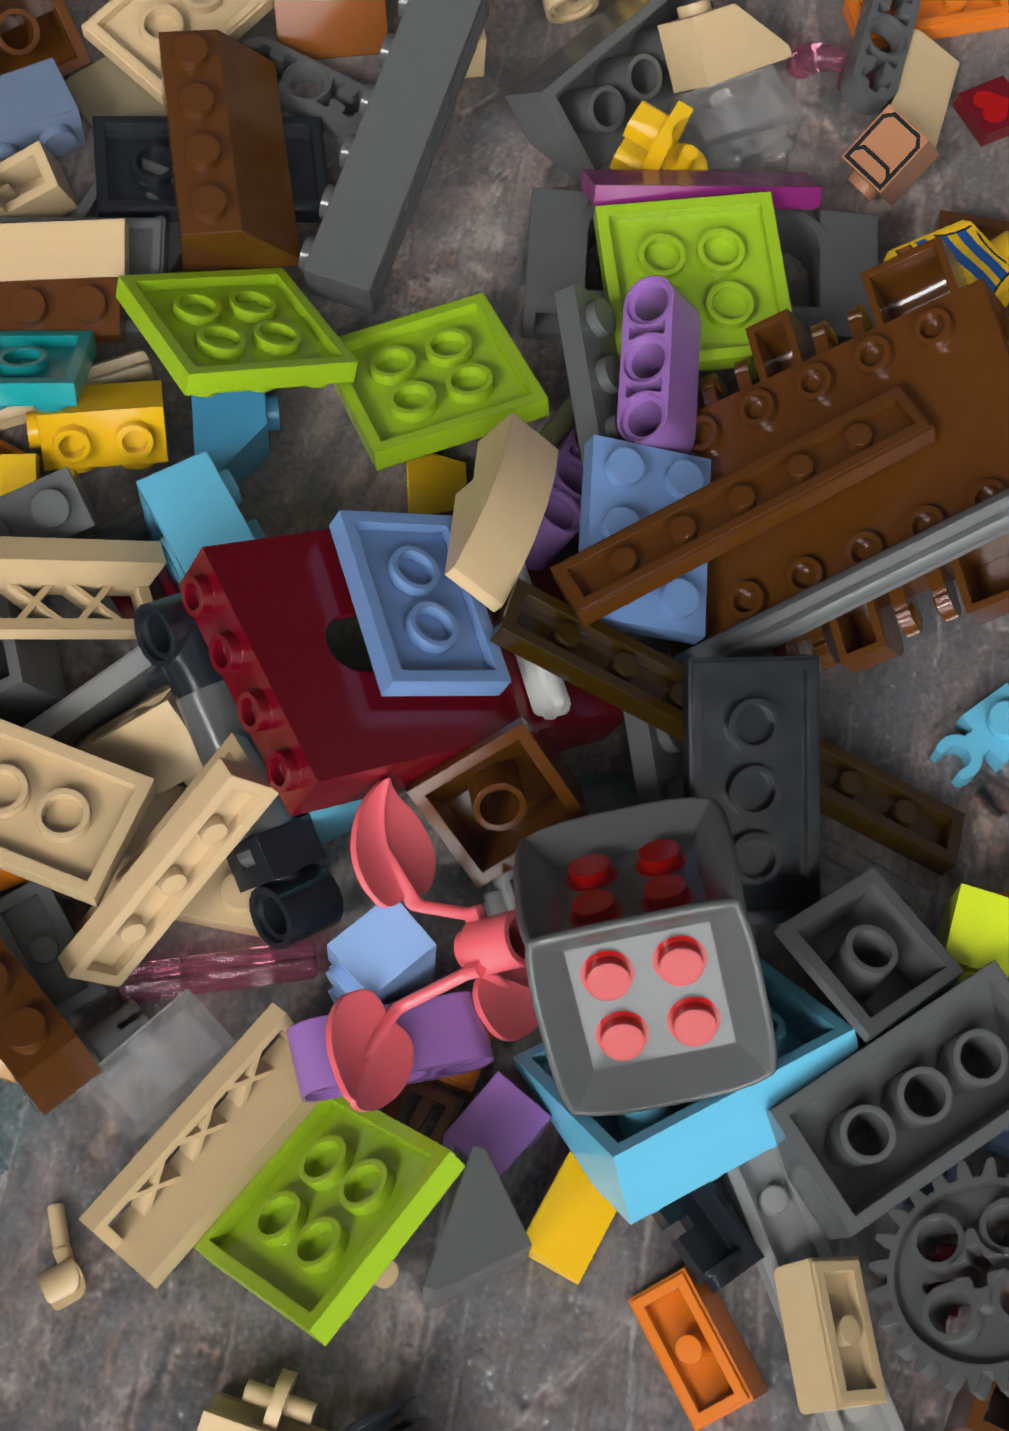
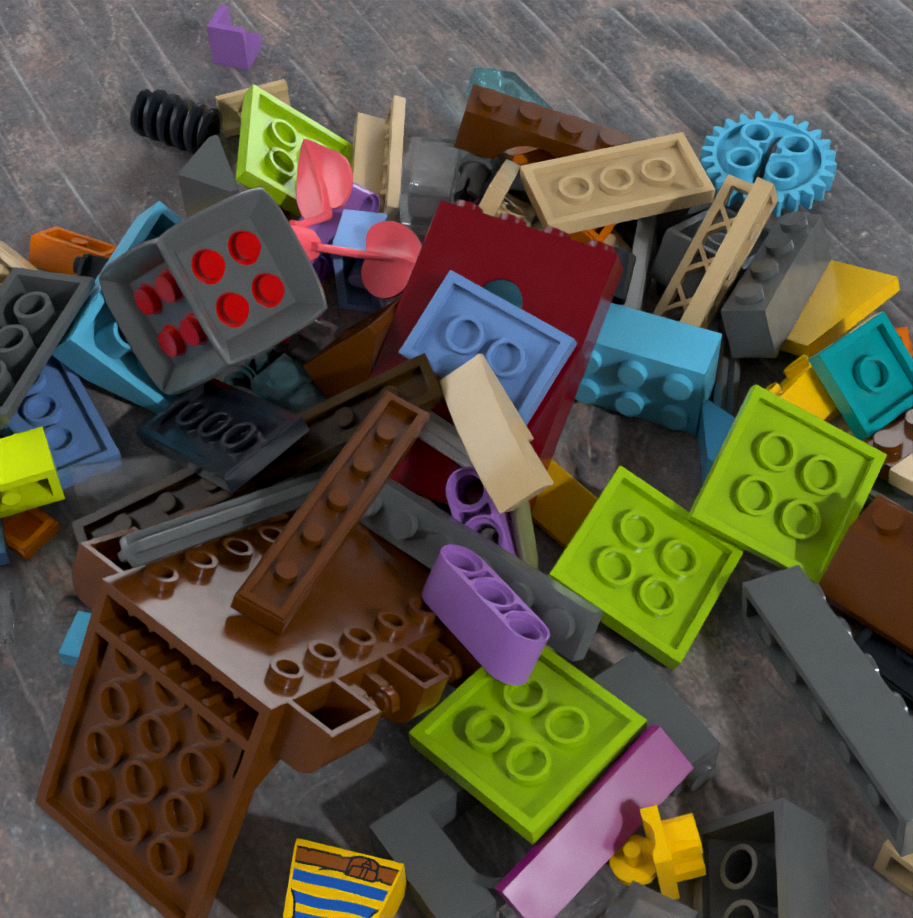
camera: 150 degrees right, 15 degrees down
tan hand [37,1203,87,1311] -> none
medium blue plate [578,434,711,645] -> none
dark grey slope [774,867,965,1042] -> none

